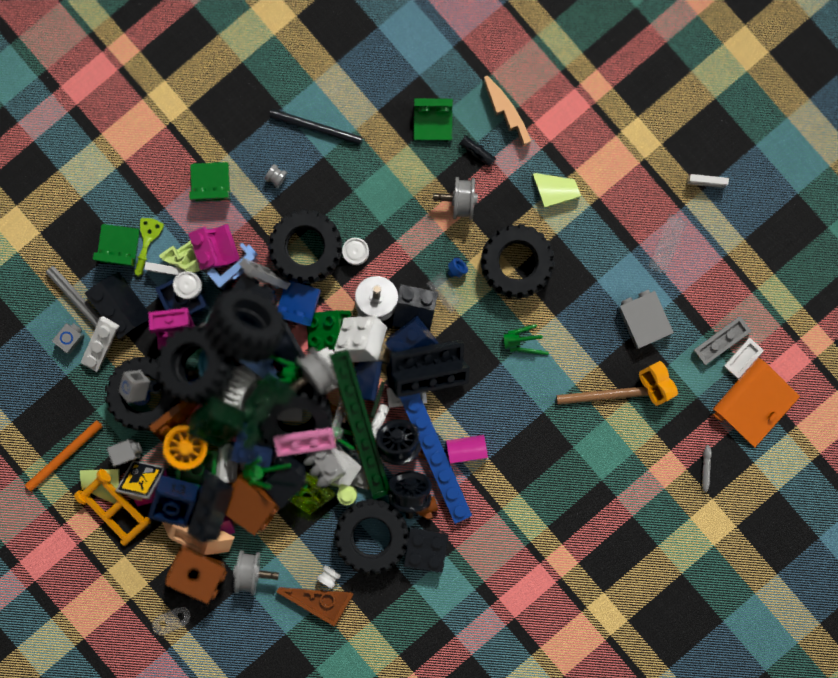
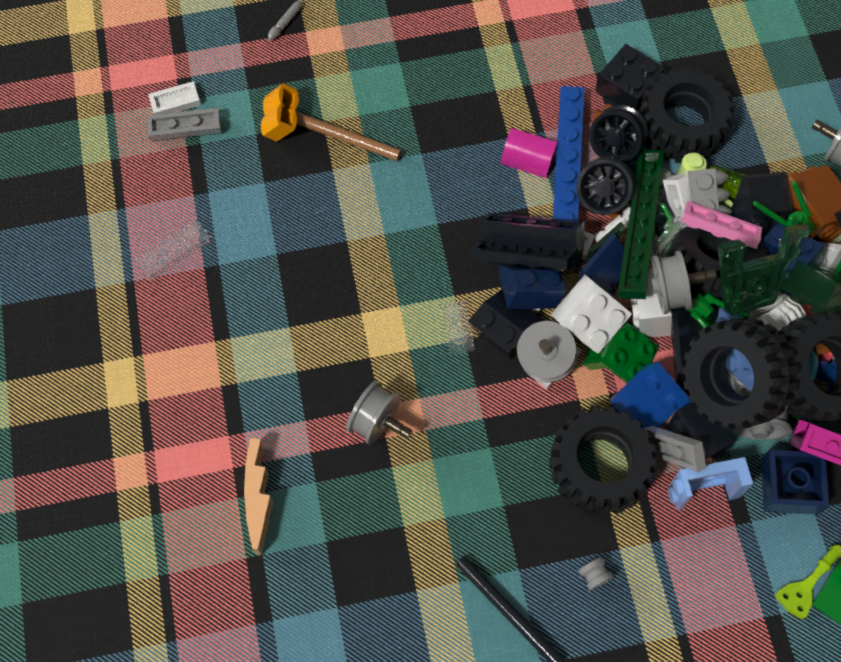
camera: 145 degrees left, 20 degrees down
white tile [145,262,185,276] -> none
yellowish green slope [159,240,202,272] -> none
white wheel [173,271,202,300] -> none
dark pink window [188,224,240,270] -> none
green bracket [189,162,231,202] -> none
dark orange wing [277,587,353,626] -> none
white wheel [317,565,341,589] -> none
white wheel [342,238,369,265] -> none
green bracket [414,98,453,141] -> none
blue tile [448,258,468,278] -> none
black pin [459,135,496,168] -> none
black tyre [480,224,555,299] -> none
green plant [504,324,549,355] -> none
yellowish green slope [533,173,581,208] -> none
light grey brick [618,289,674,349] -> none
white tile [687,174,729,188] -> none
orange door [712,358,800,448] -> none

